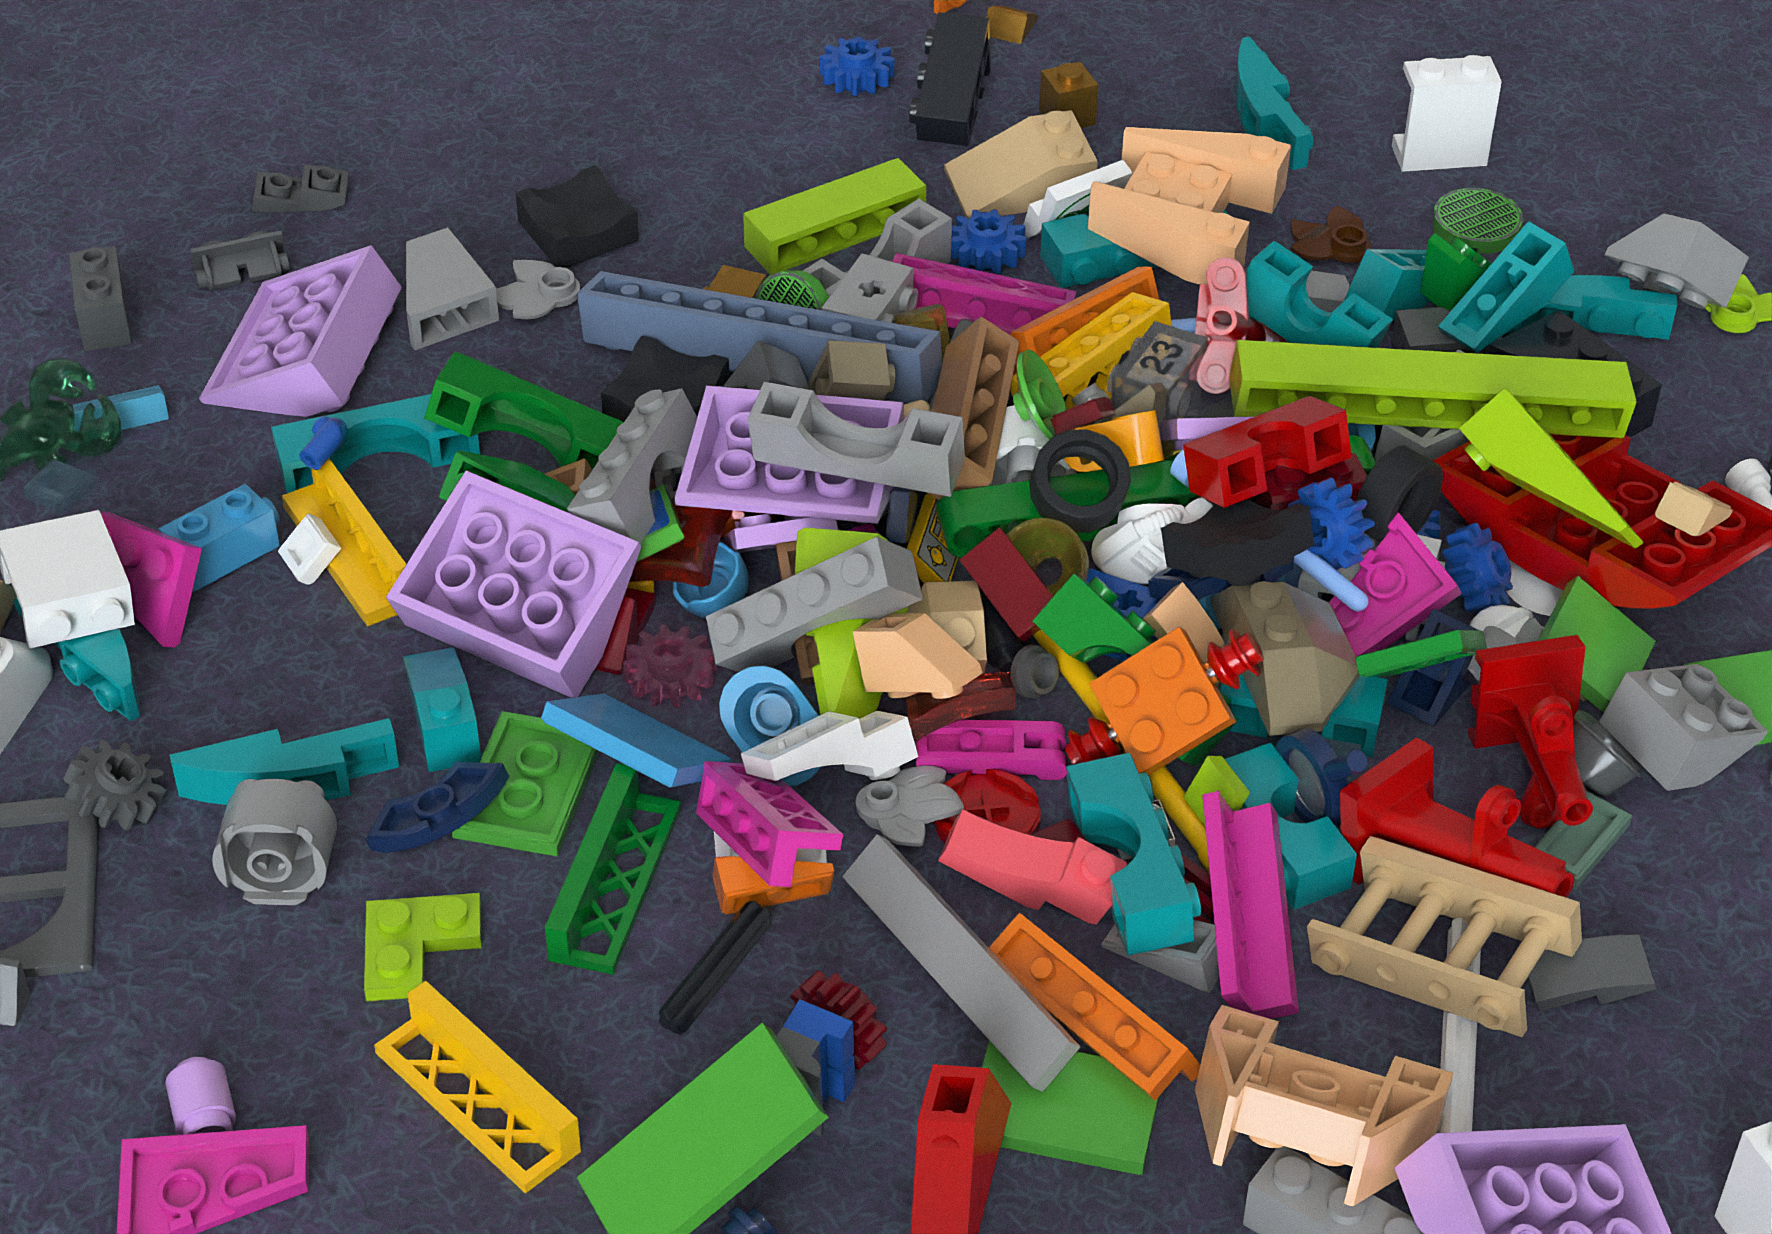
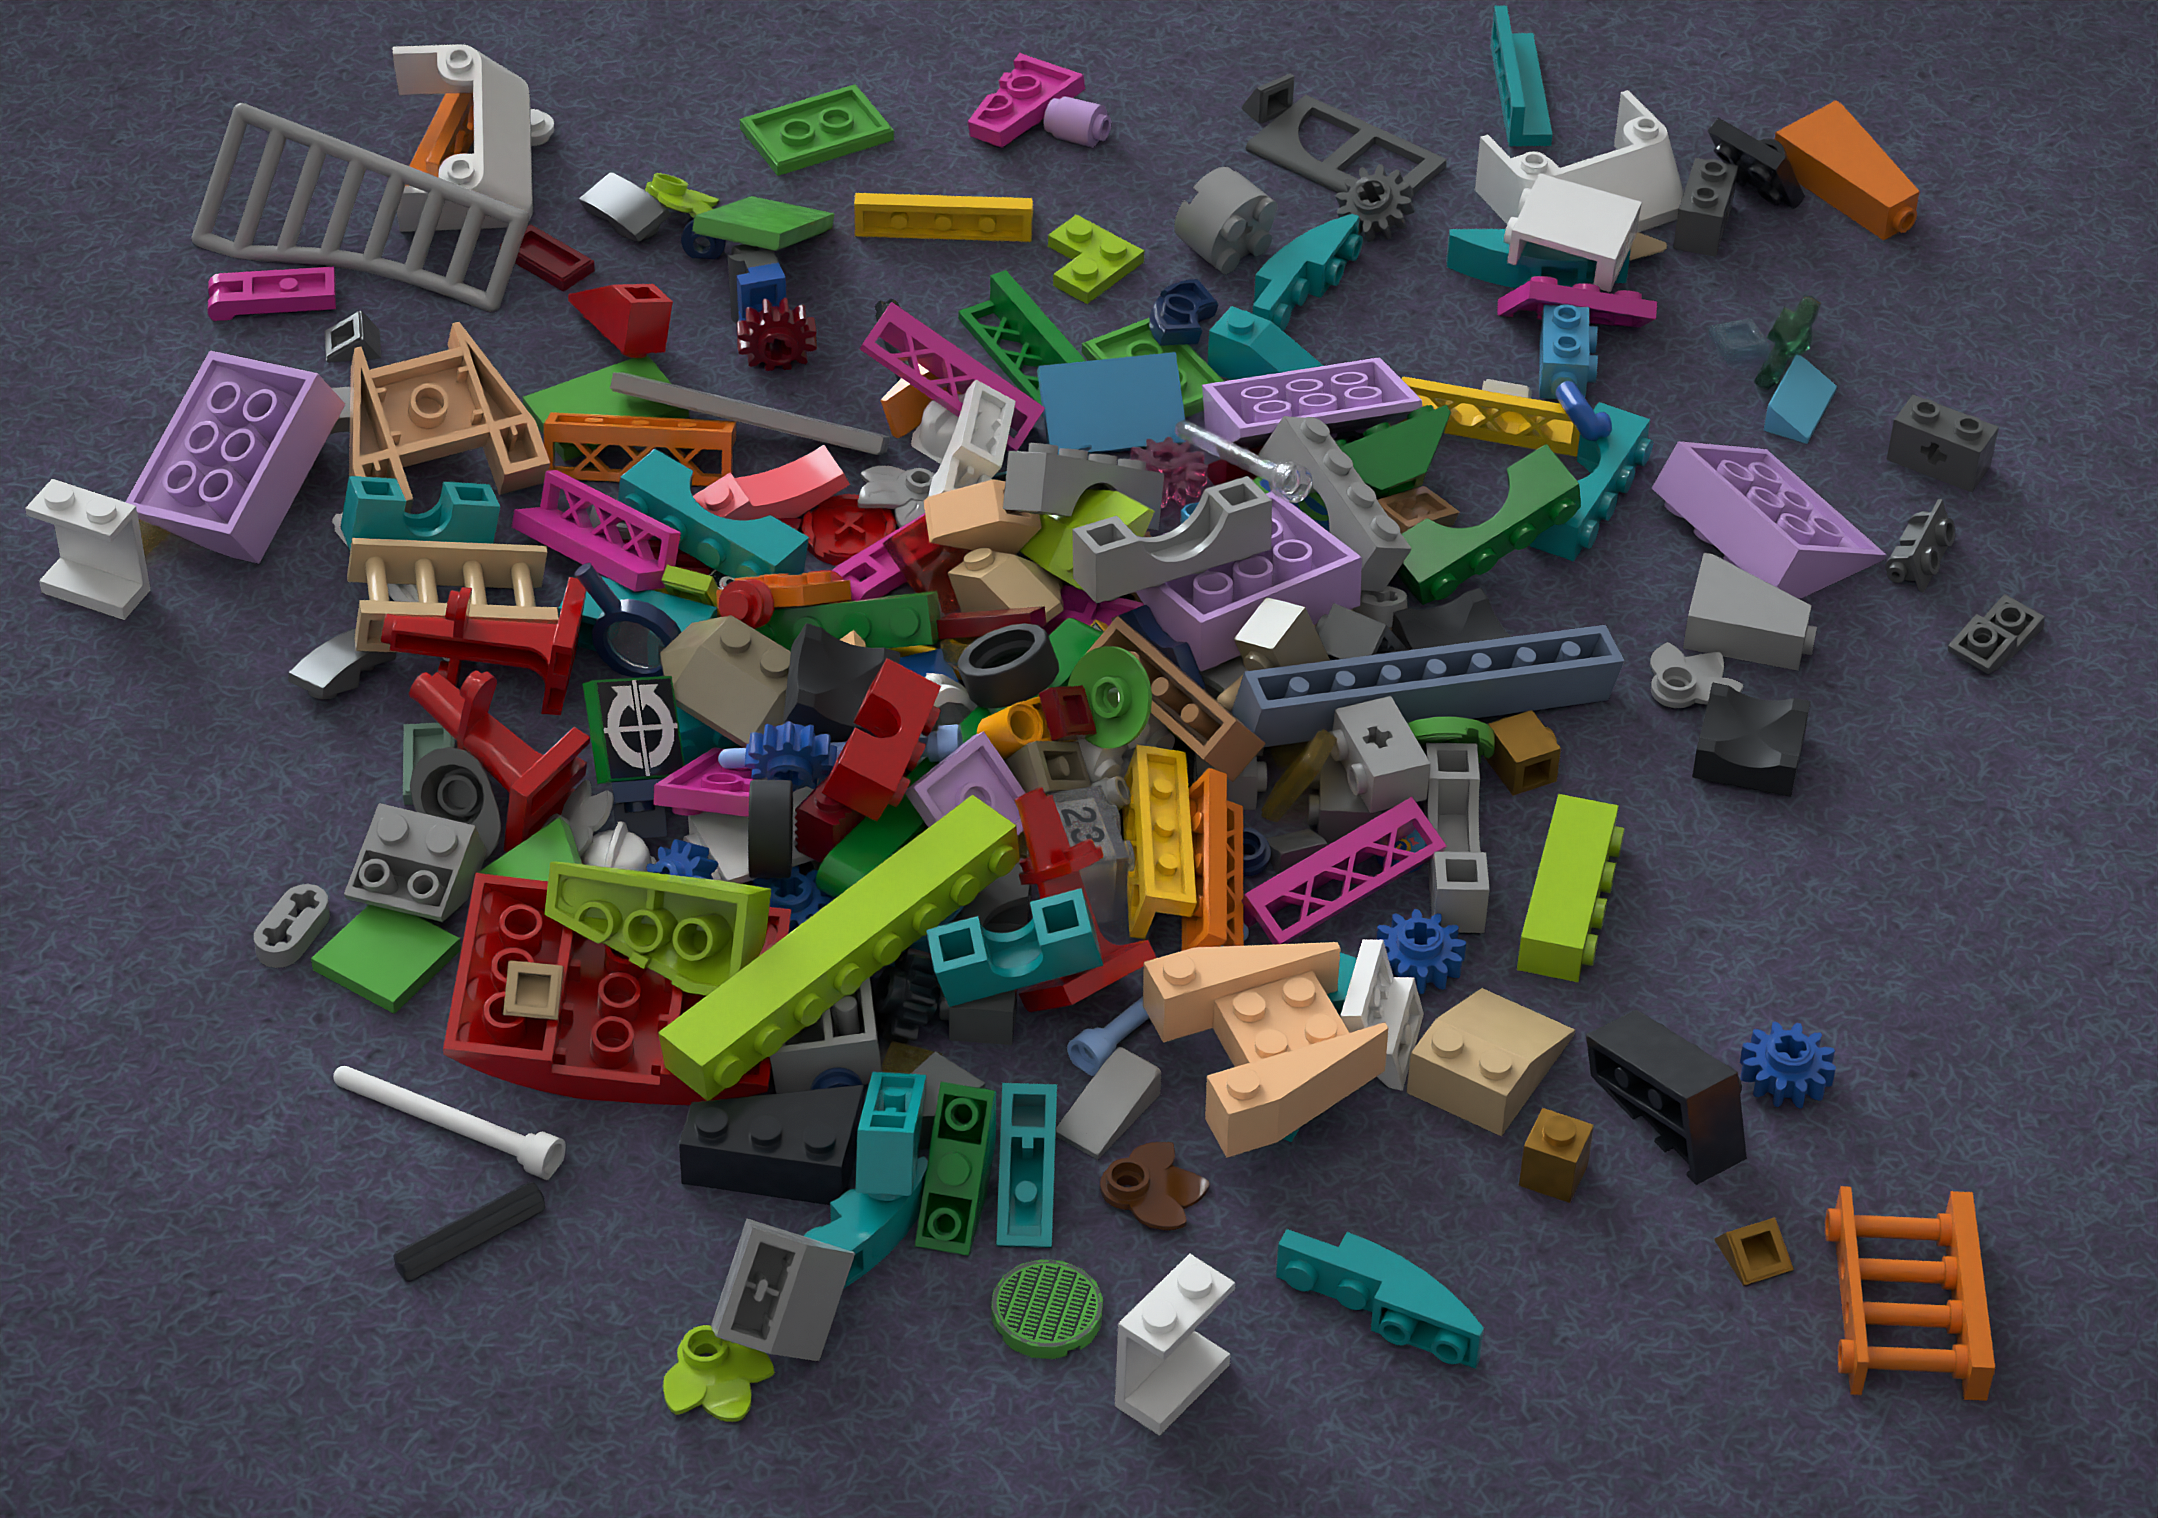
camera: 135 degrees right, 0 degrees up
none -> teal arch [340,476,500,550]
none -> clear piece [1175,420,1312,503]

